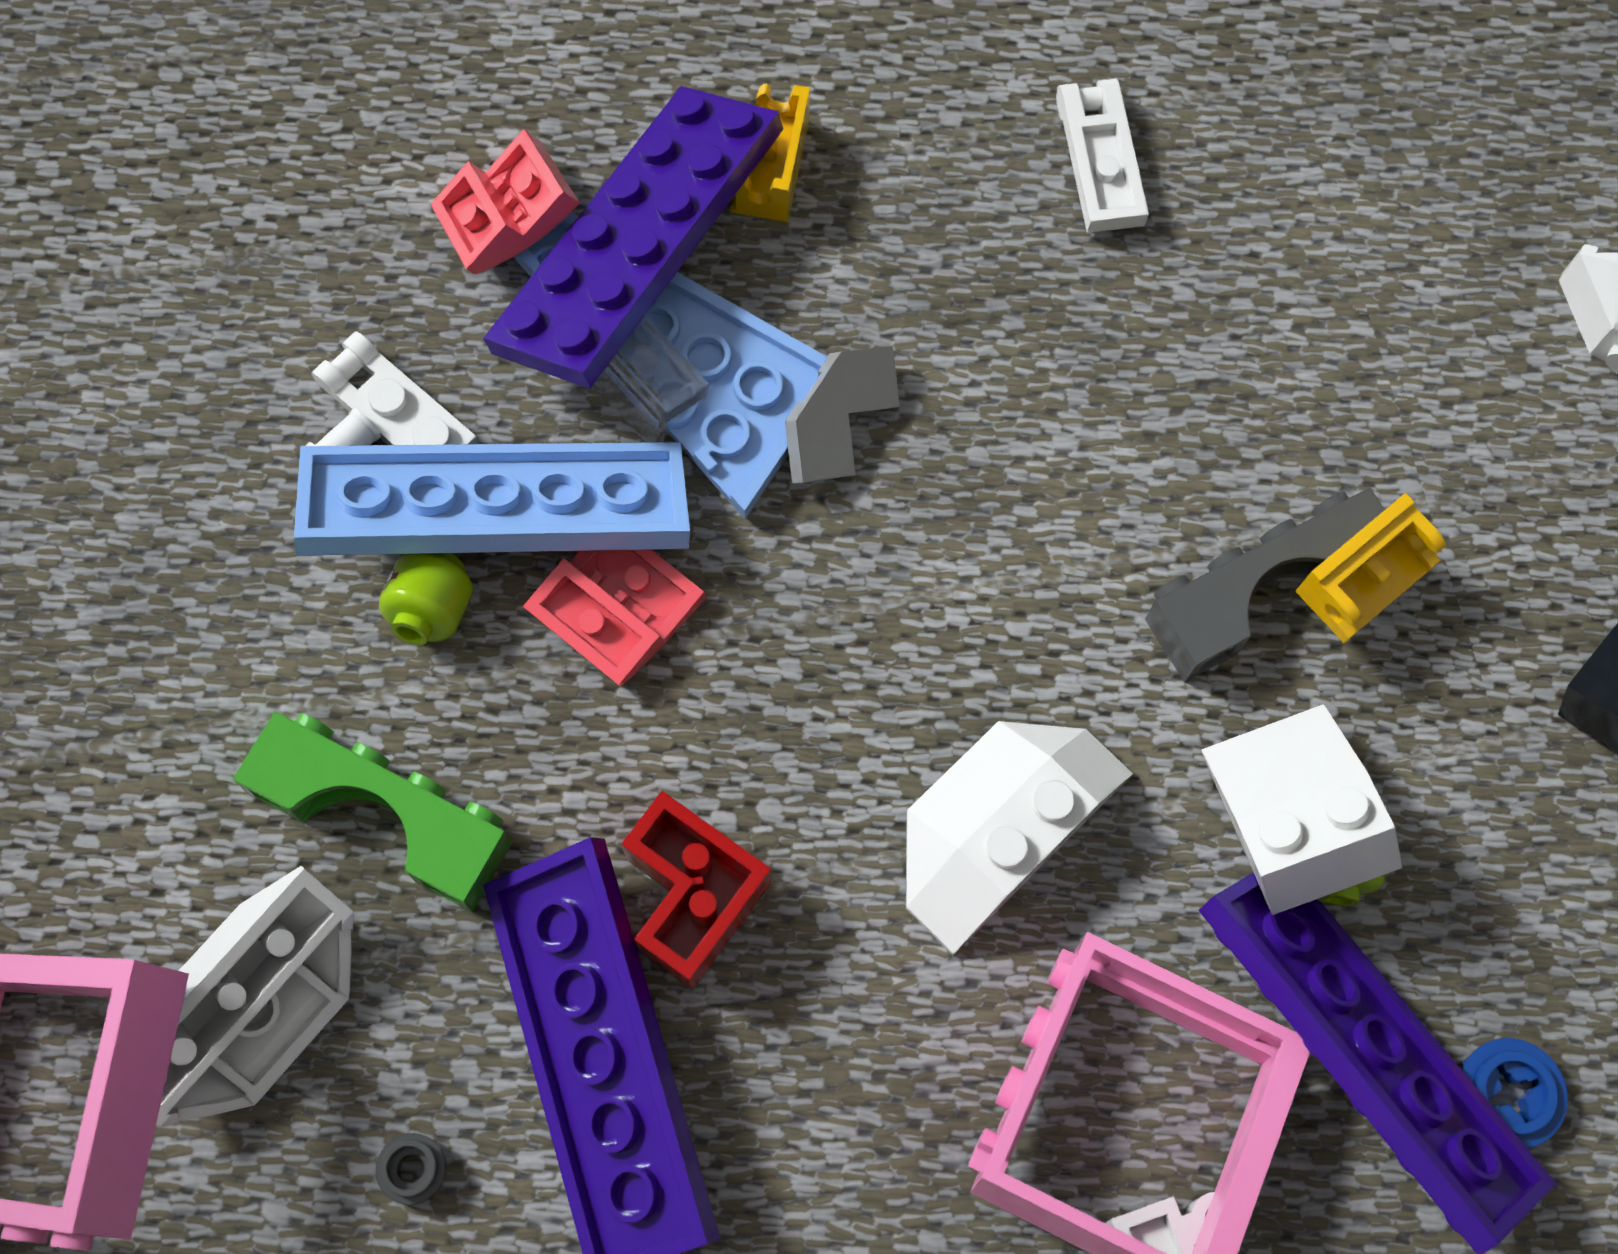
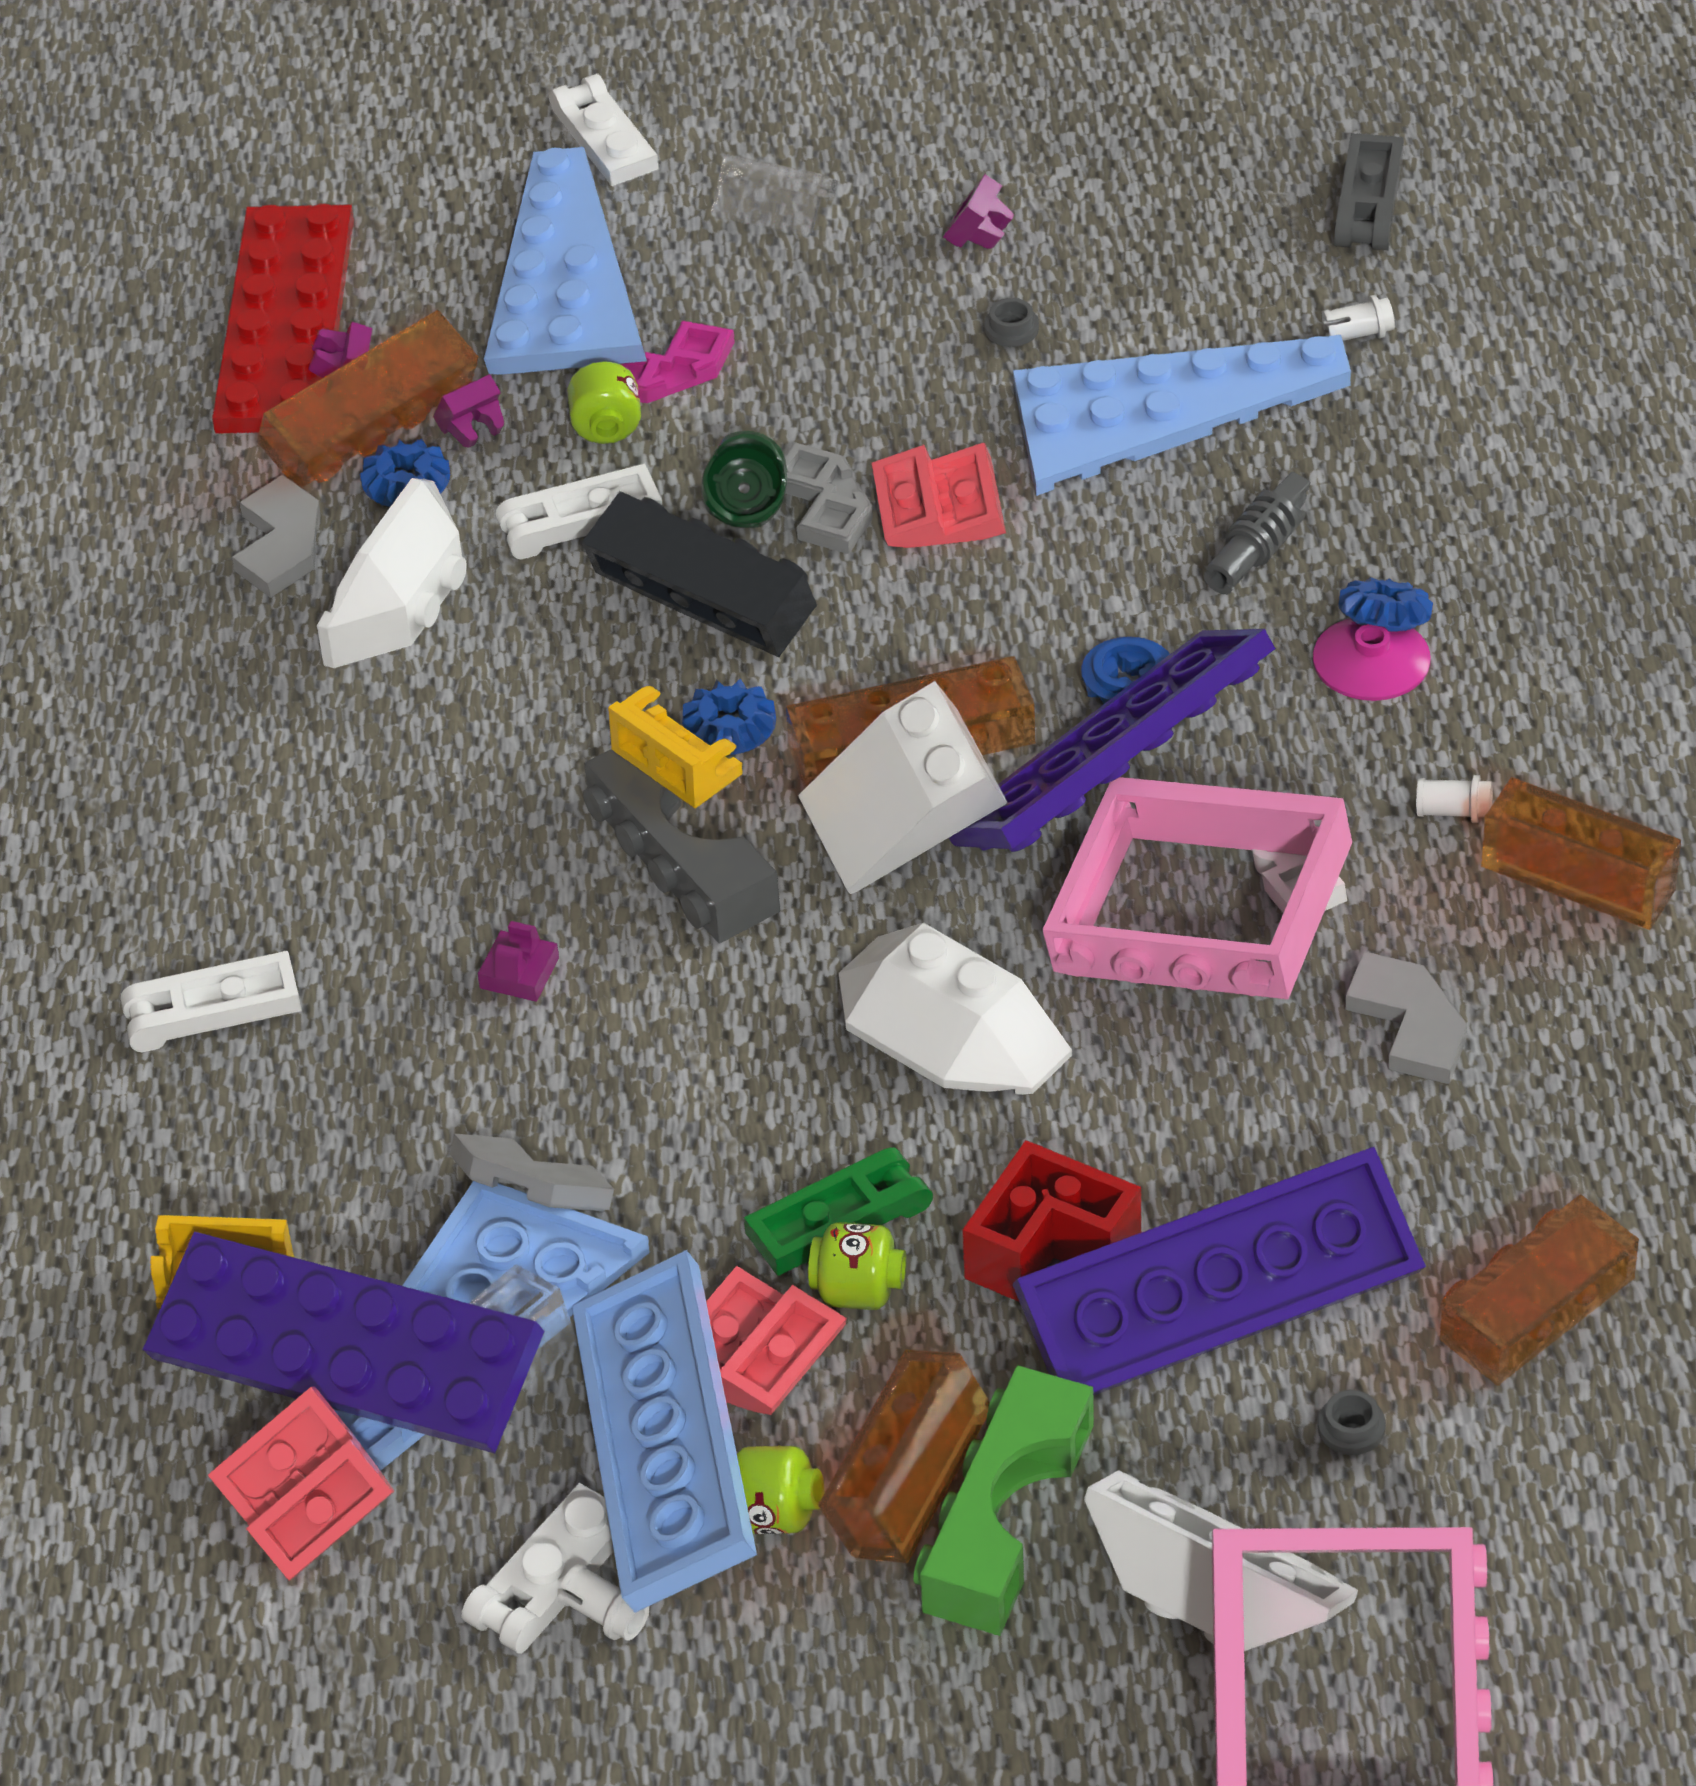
camera: 90 degrees left, 25 degrees down
none -> magenta tile [478,921,559,1002]
none -> blue gear [682,679,776,755]
none -> green plate [744,1147,933,1276]
none -> clear orange brick [786,656,1035,789]
none -> lime head [808,1222,907,1310]
none -> clear orange brick [818,1349,990,1563]

